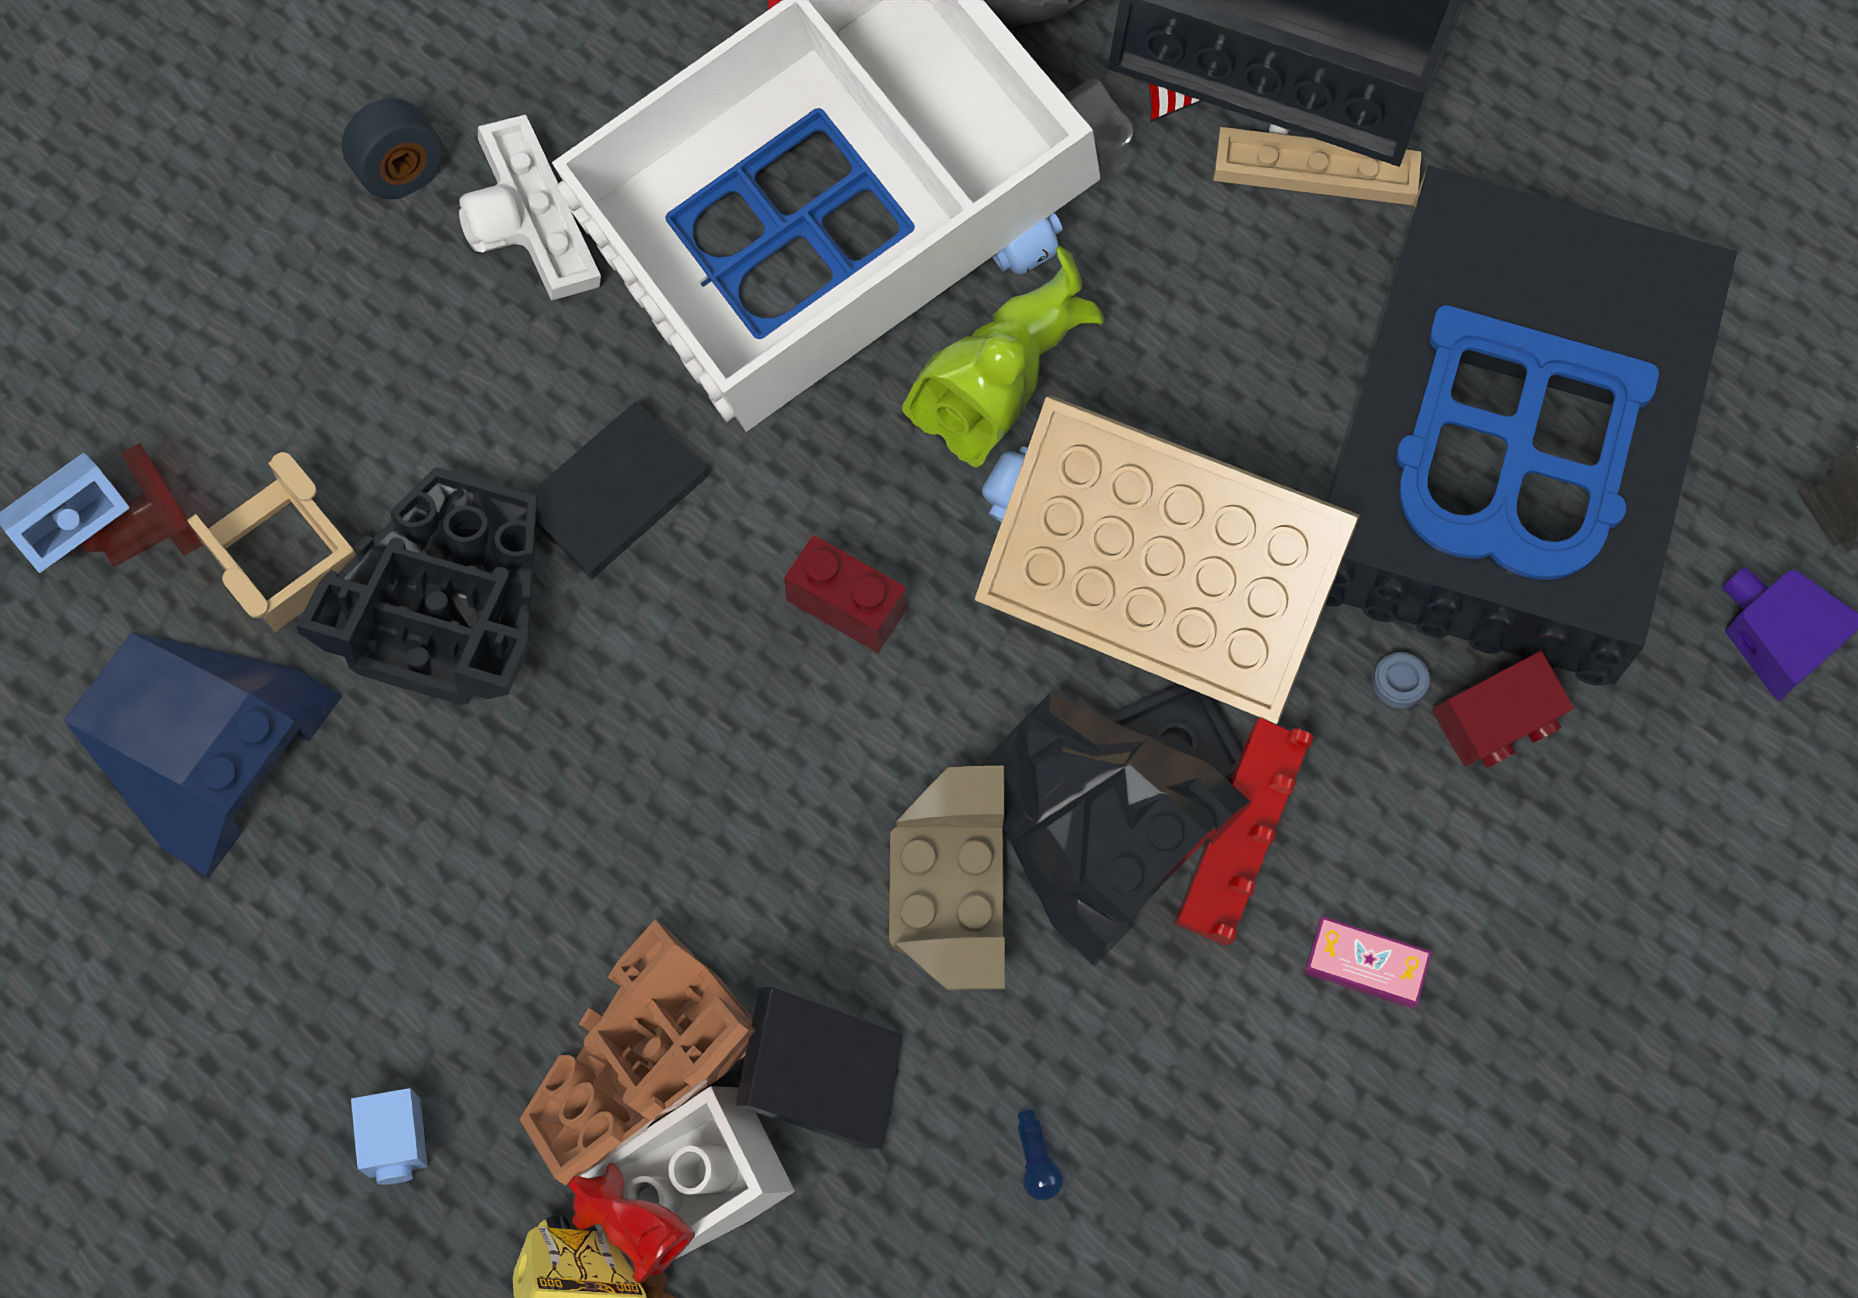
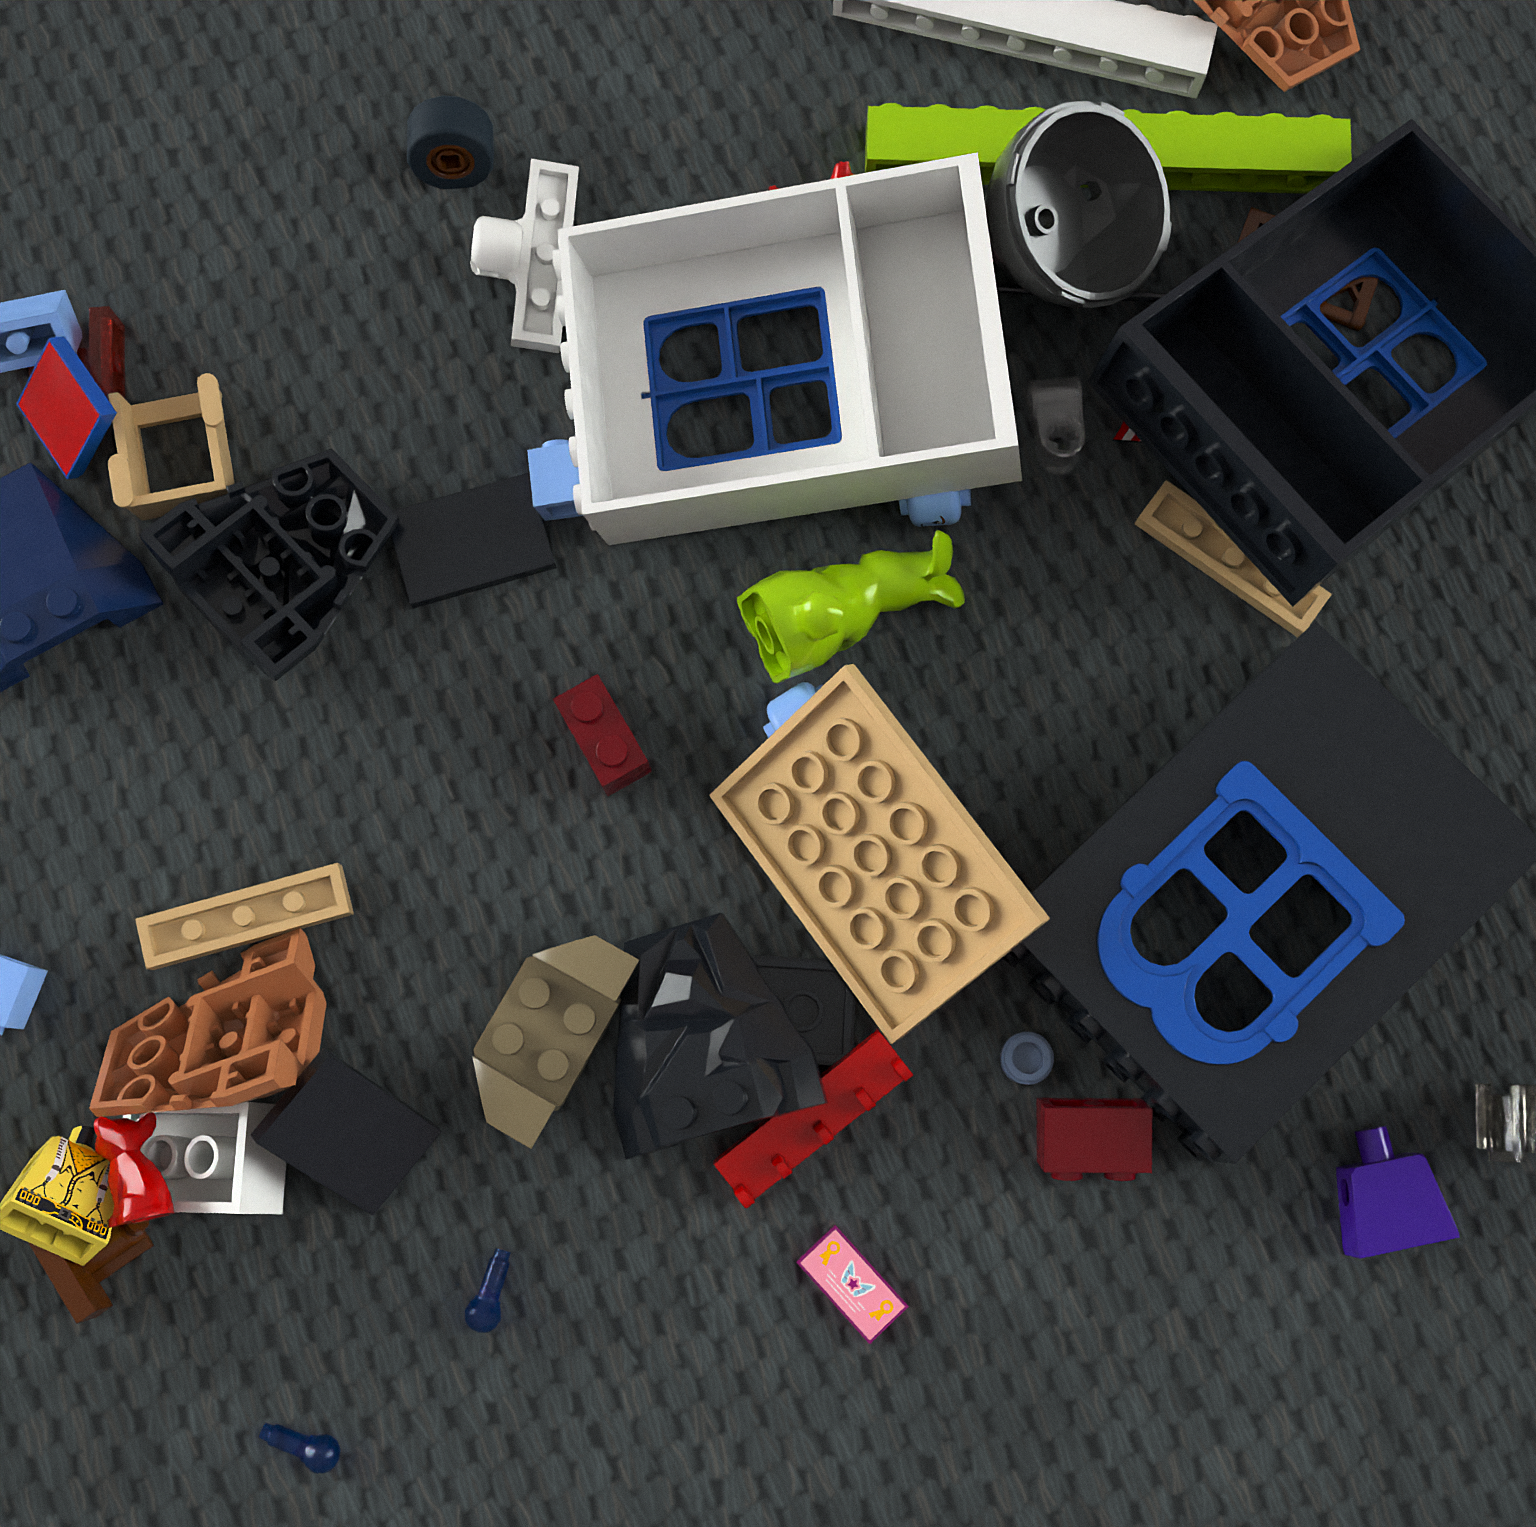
camera: 30 degrees right, 10 degrees up
none -> red tile [16,336,117,479]
none -> tan plate [135,863,354,970]
none -> light blue brick [527,439,583,521]

